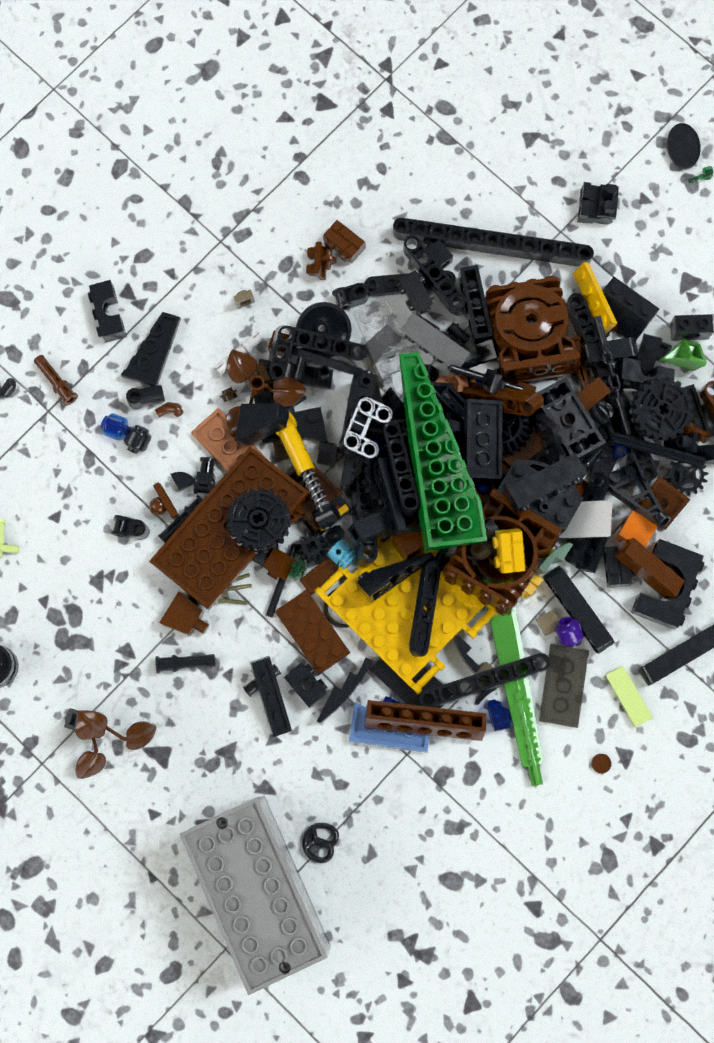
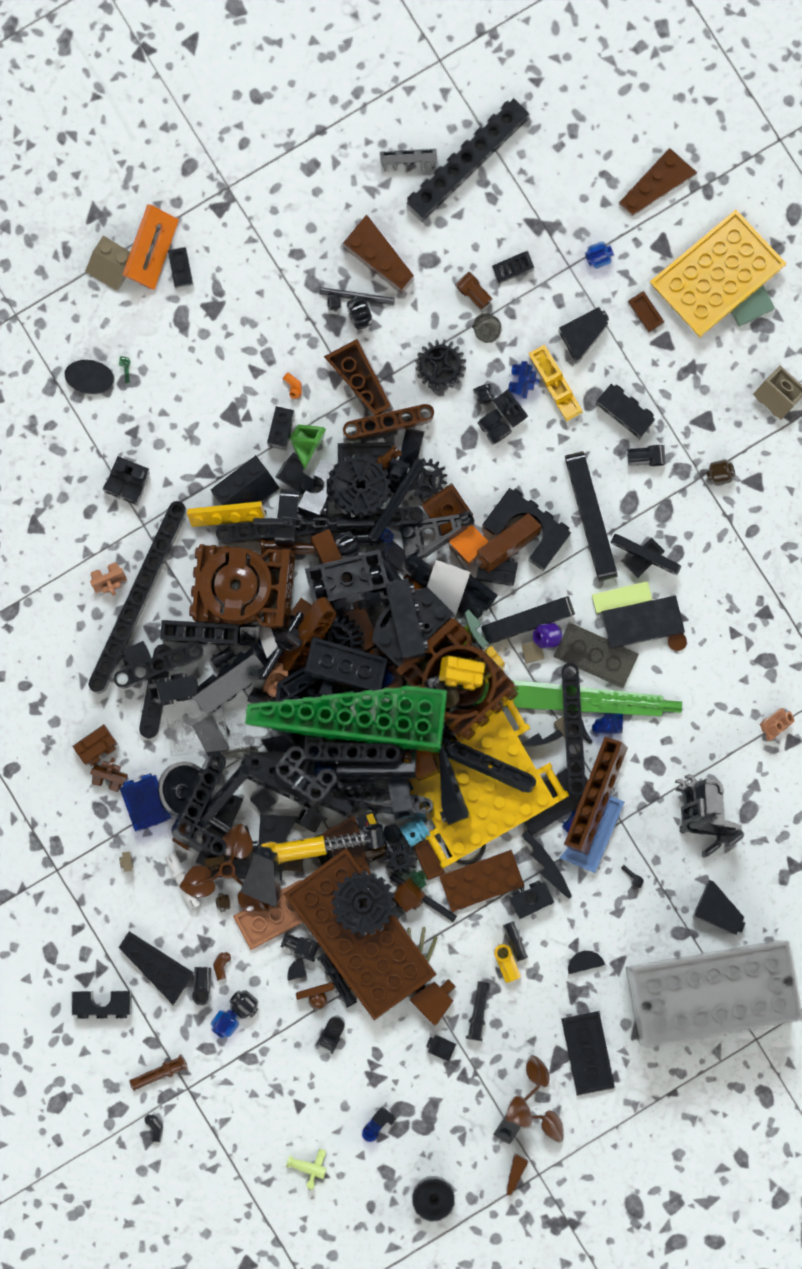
camera: 75 degrees left, 5 degrees up
black plate [250,656,292,737] -> none
black piece [302,822,339,863] -> none
black piece [332,283,369,310] -> none
none -> nougat hips [90,562,127,596]
none -> clear blue brick [119,773,173,832]
none -> black plate [250,787,277,814]
none -> leg [362,1106,397,1142]
none -> black bracket [426,1034,456,1062]
none -> yellow piece [494,943,521,983]
none -> reddish brown slope [506,1153,529,1196]
none -> black tile [561,1011,615,1095]
none -> black tile [568,950,606,974]
none -> black tile [601,595,685,649]
none -> black beam [610,534,682,575]
none -> black hand [621,865,644,888]
none -> black plate [624,537,665,578]
none -> black piece [675,774,744,858]
none -> black slope [693,880,746,935]
none -> nougat hips [759,708,795,741]

